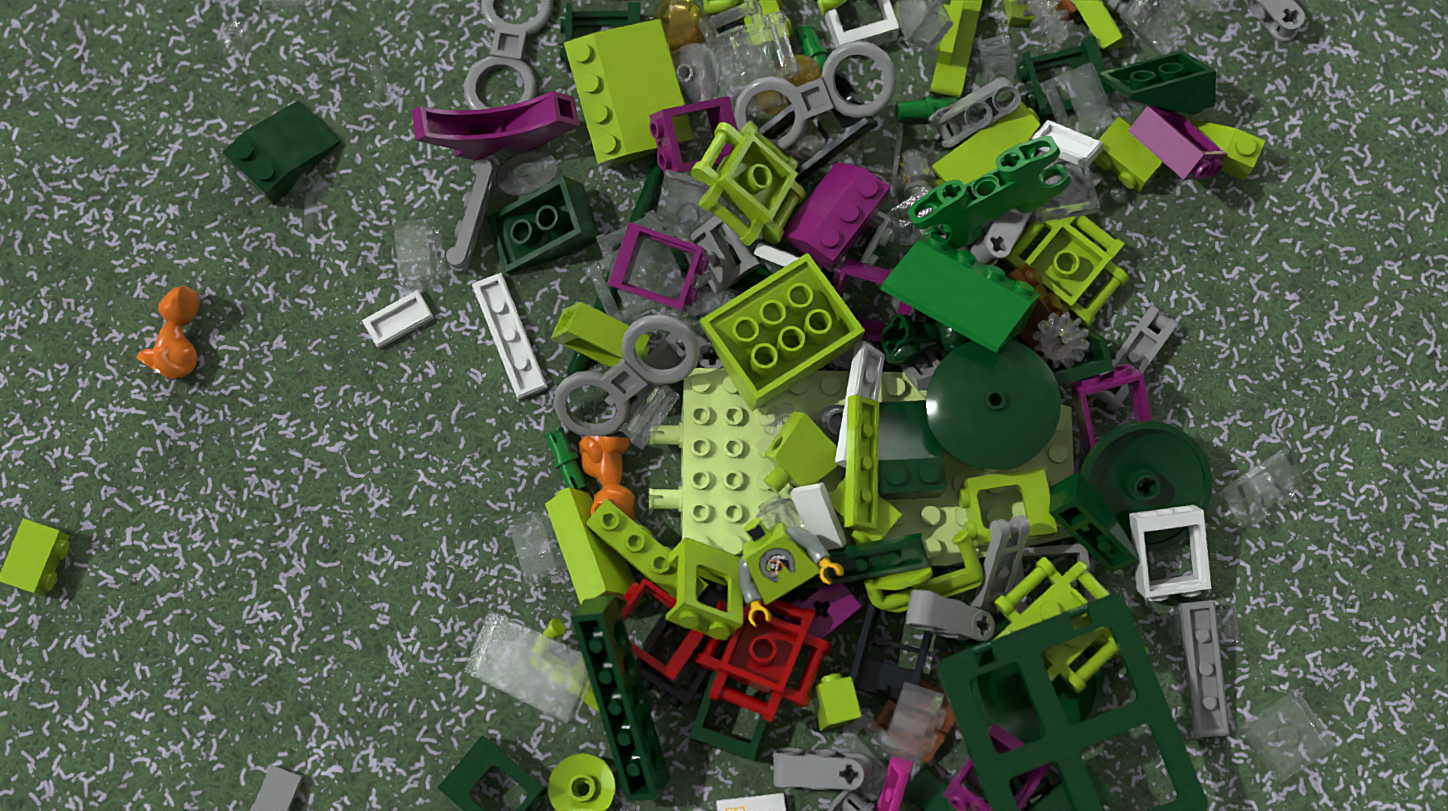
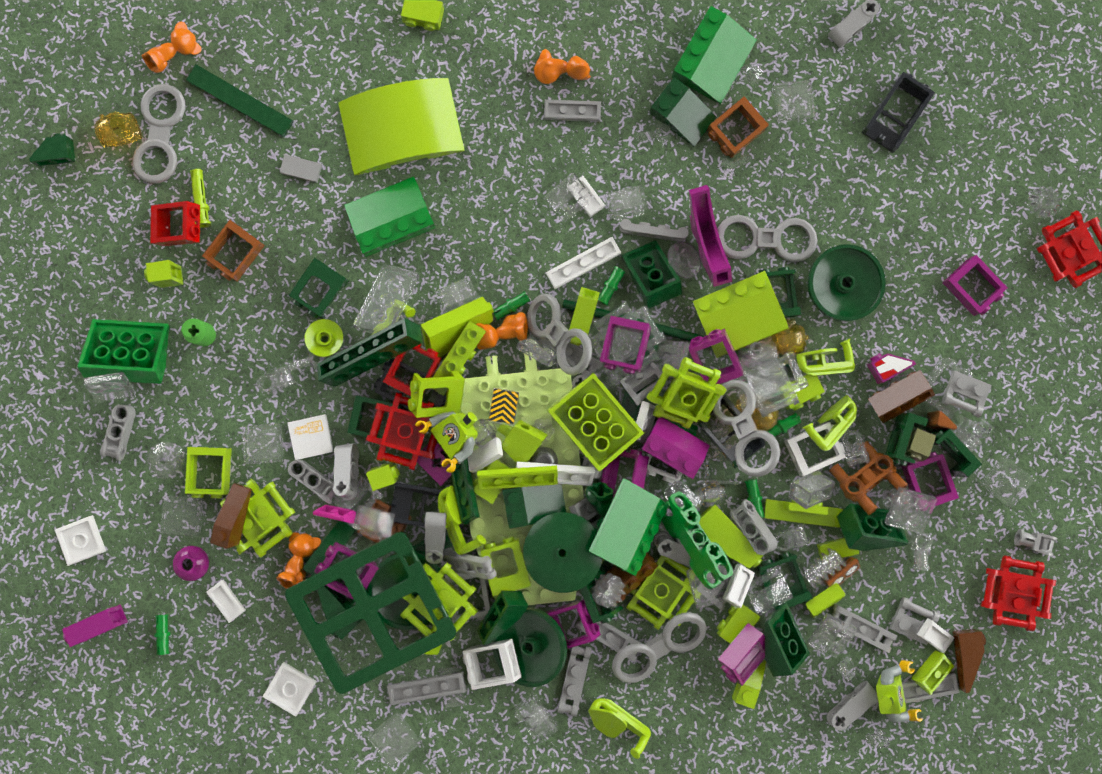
camera: 80 degrees right, 10 degrees up
none -> lime slope [338,78,465,176]
none -> green slope [344,176,436,257]
none -> piece [488,387,520,426]
none -> light grey tile [544,100,601,122]
none -> clear plate [544,173,593,222]
none -> light grey plate [557,646,592,717]
none -> lime piece [588,698,651,759]
none -> green pin [598,266,625,305]
none -> light grey bar [612,612,707,683]
none -> slope [671,6,757,105]
none -> dark orange window [707,96,769,158]

